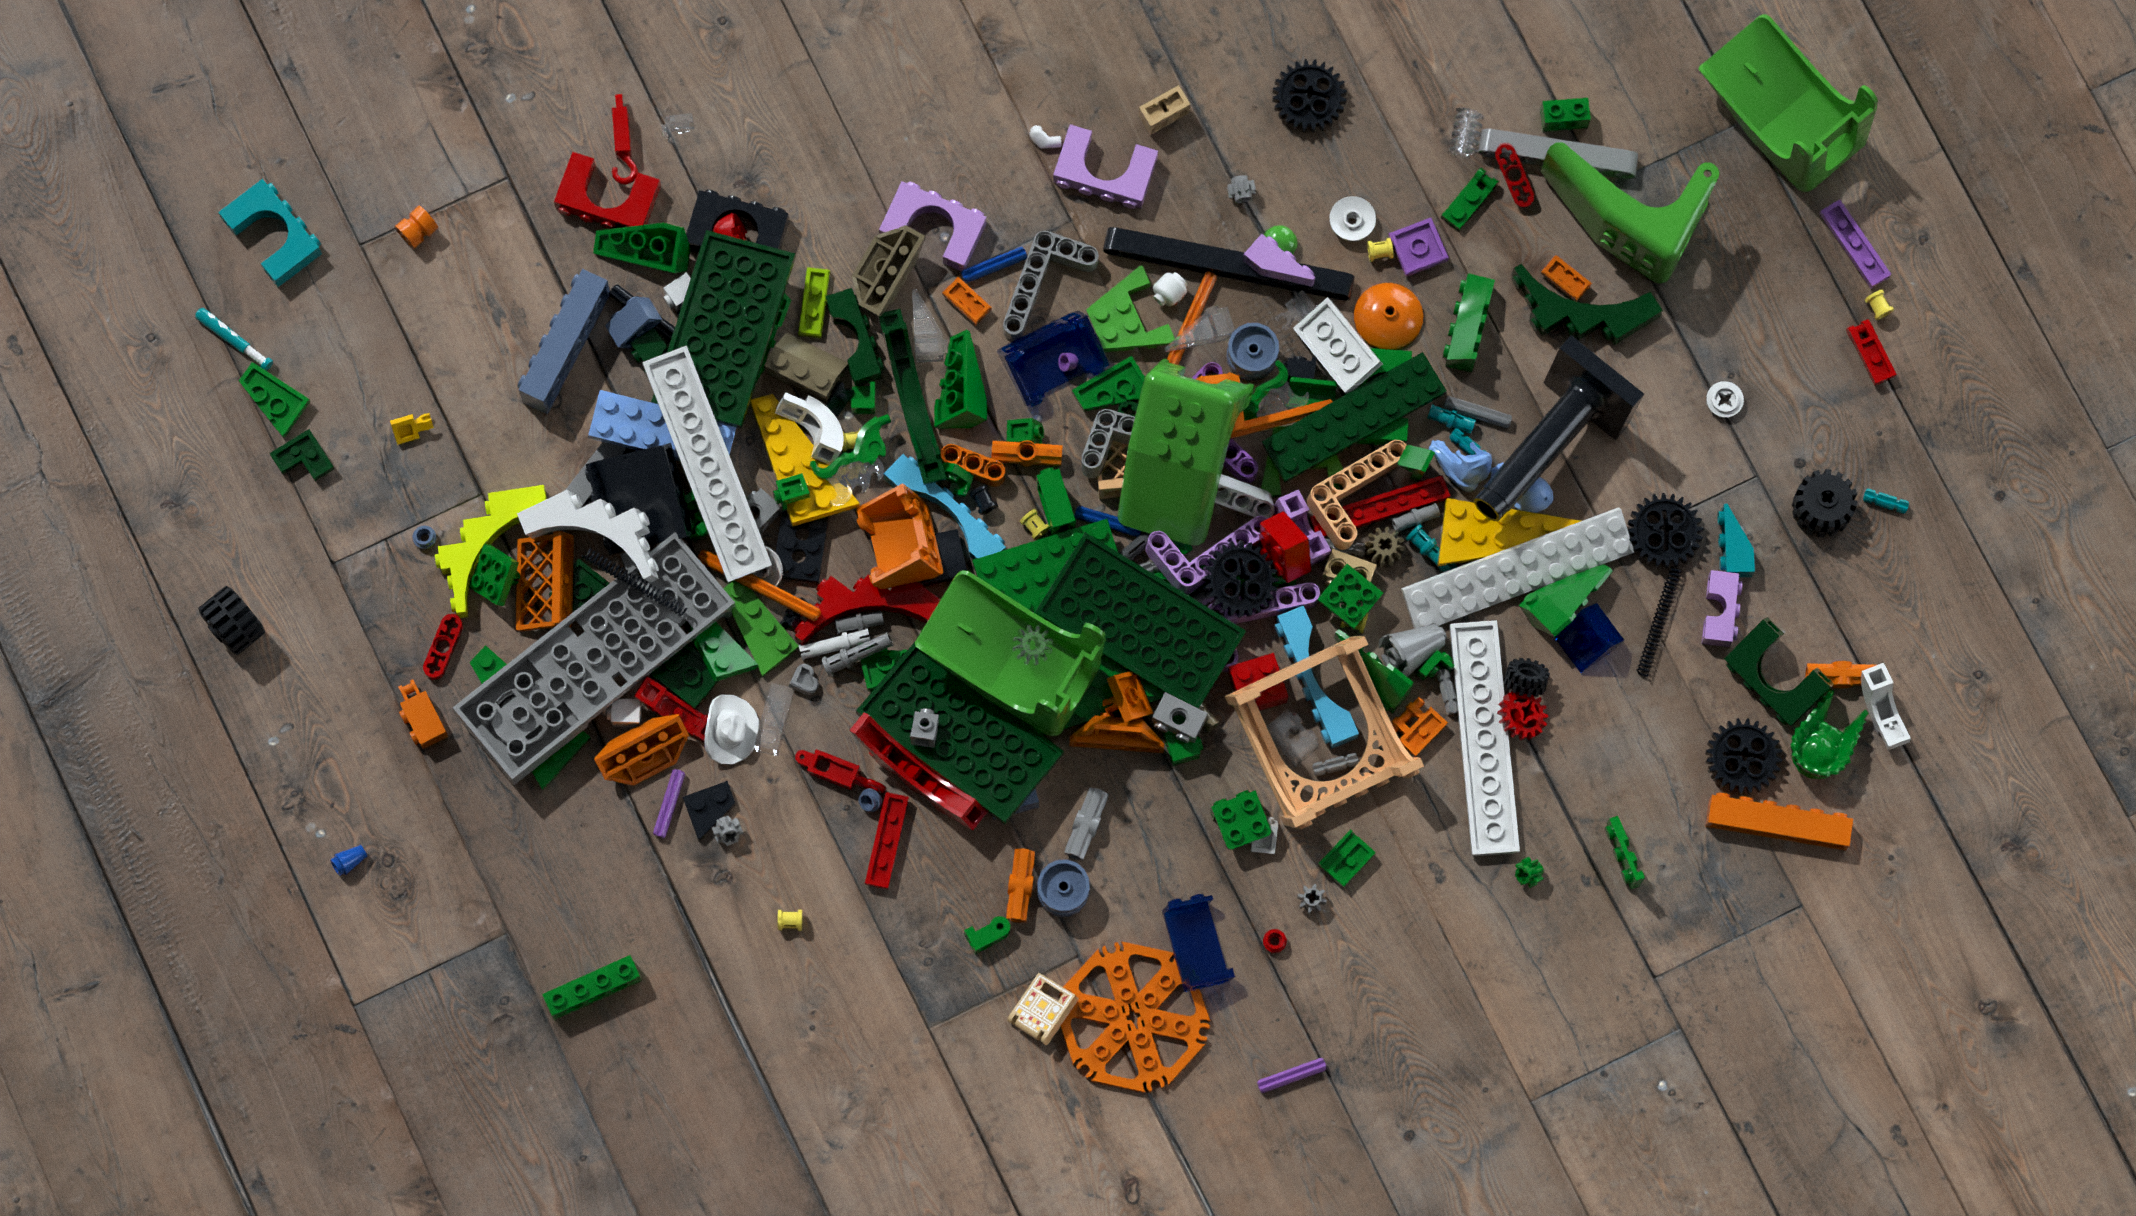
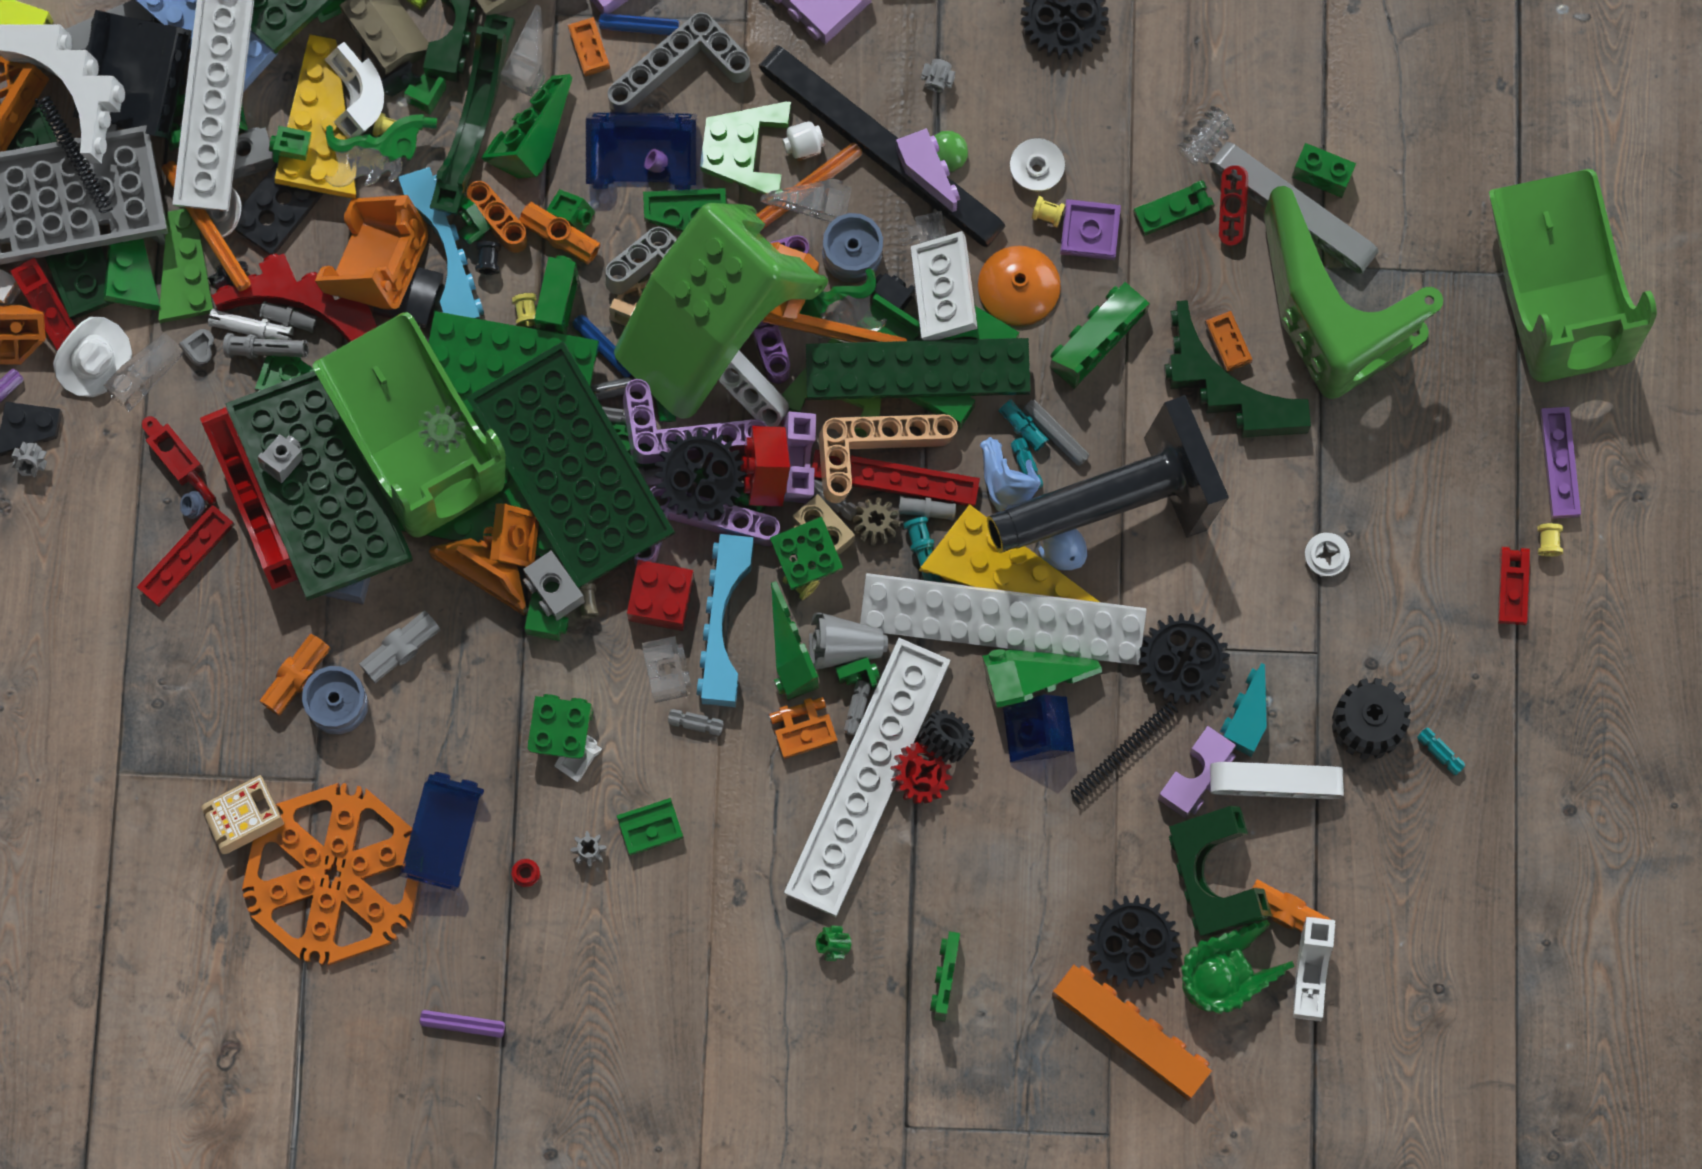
camera: 30 degrees right, 0 degrees up
light yellow bush [778,909,803,931] -> none
green leg [964,916,1010,955] -> none
light nougat arch [1225,636,1424,829] -> none
green slope [1397,445,1435,483] -> none
none -> white beam [1210,762,1344,799]

